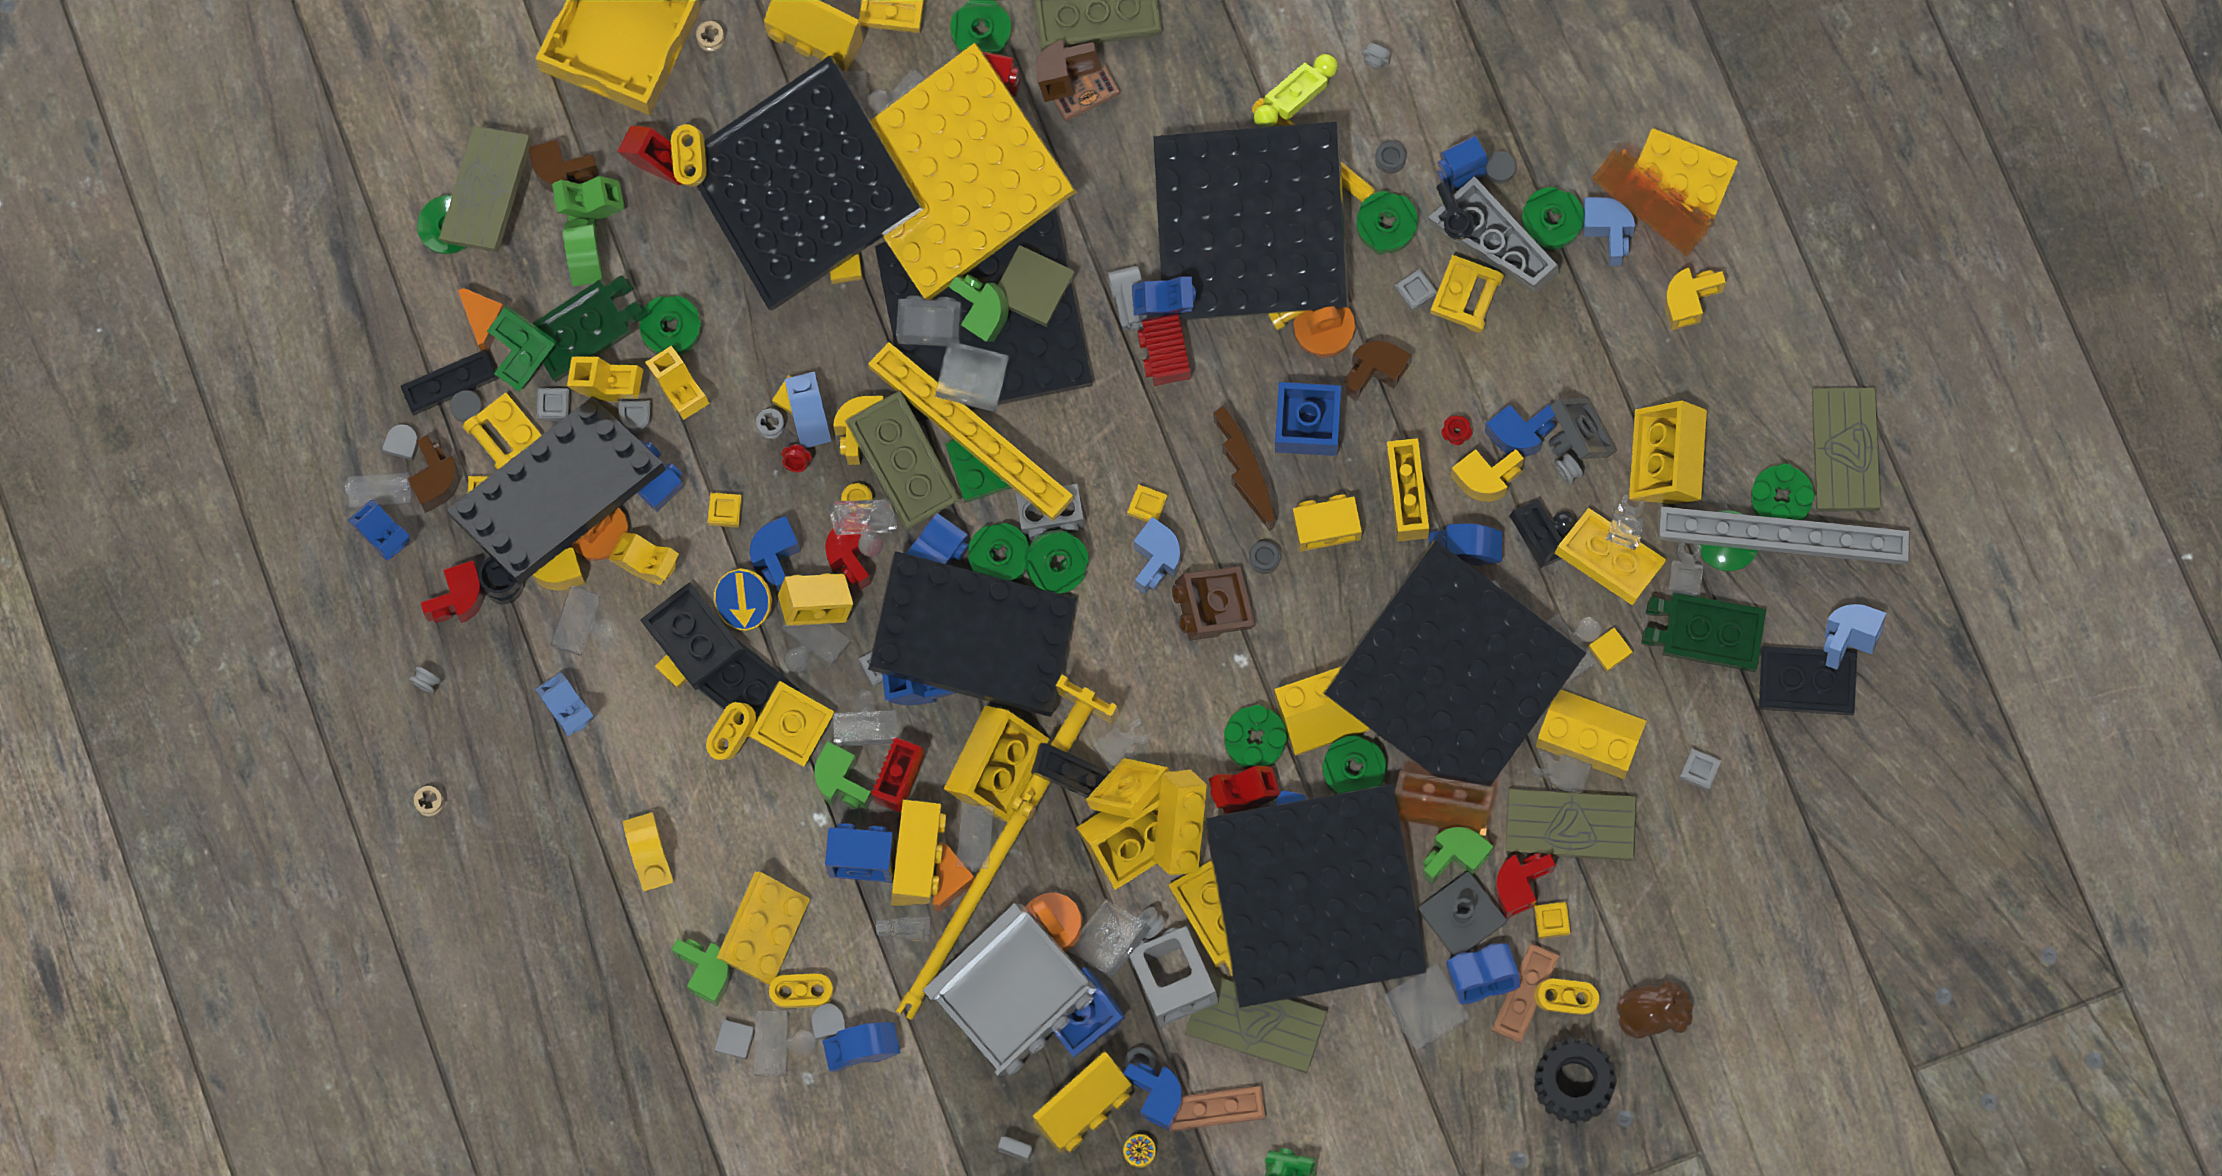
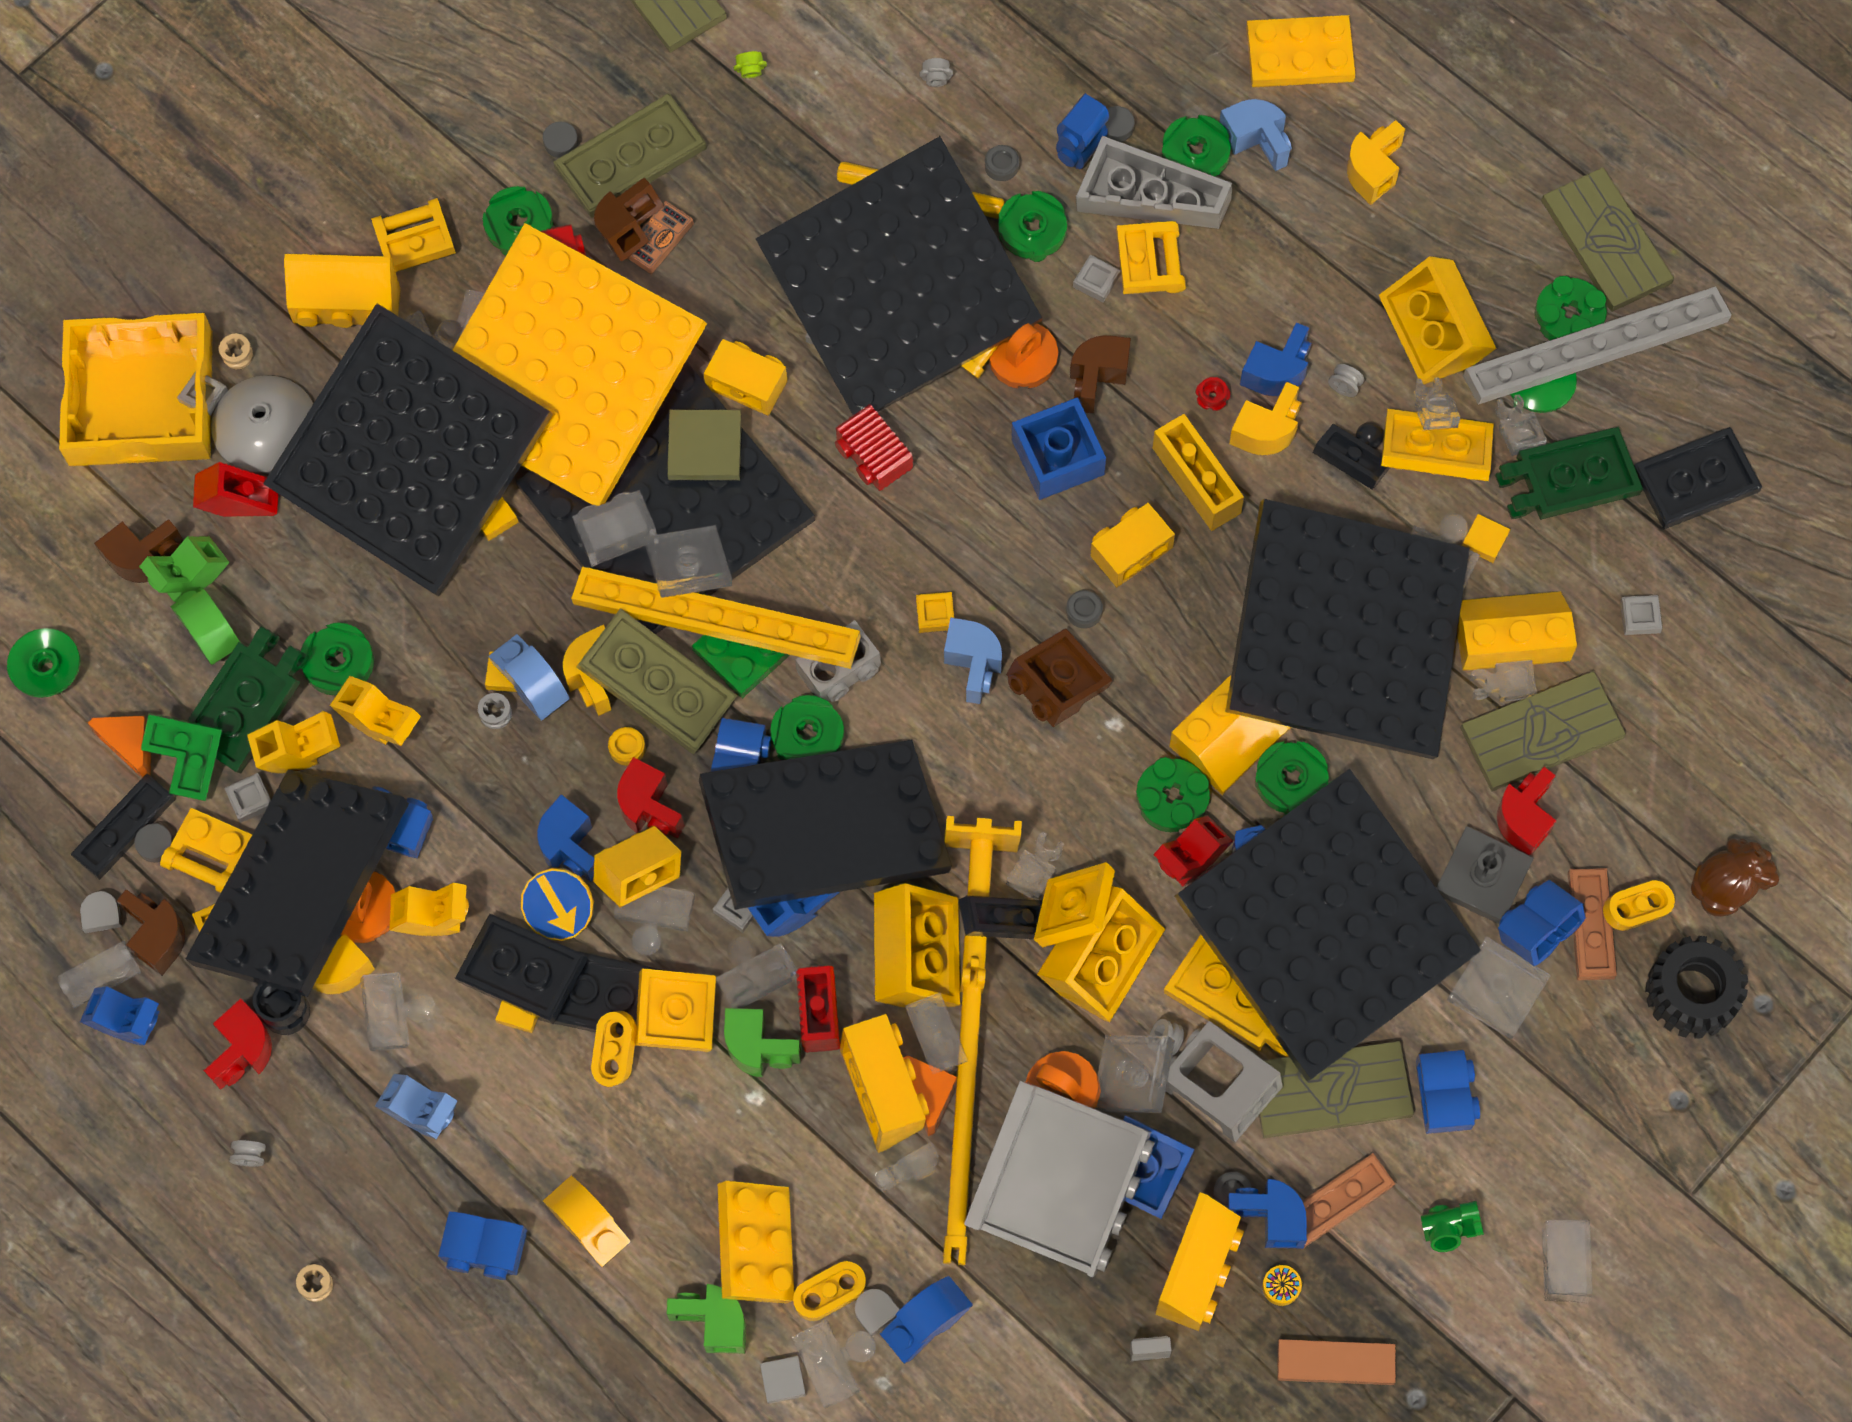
camera: 30 degrees left, 5 degrees down
olive tile [439,126,533,253] -> none
light grey tile [619,400,651,434] -> none
yellow plate [671,124,707,187] -> none
yellow tile [707,493,742,528] -> none
red plate [781,444,812,473] -> none
blue brick [825,824,896,883] -> none
clear plate [829,499,897,557] -> none
bright green brick [949,275,1009,342] -> none
green plate [1024,529,1089,594] -> none
light grey piece [1108,266,1147,331] -> none
blue brick [1132,277,1196,316] -> none
yellow brick [1153,770,1207,875] -> none
reddish brown slope [1213,406,1274,531] -> none
neon yellow plate [1254,54,1338,127] -> none
clear orange brick [1395,770,1494,836] -> none
bright green brick [1422,827,1494,884] -> none
blue brick [1429,524,1502,566] -> none
black plate [1436,182,1475,240] -> none
yellow tile [1534,902,1570,939] -> none
dark grey tile [1549,398,1617,459] -> none
clear orange brick [1591,148,1714,256] -> none
medium blue brick [1823,604,1886,669] -> none
none -> light grey tile [177,371,228,416]
none -> light grey dish [211,376,313,475]
none -> blue brick [438,1211,527,1280]
none -> yellow brick [703,339,788,416]
none -> blue brick [1416,1050,1480,1134]

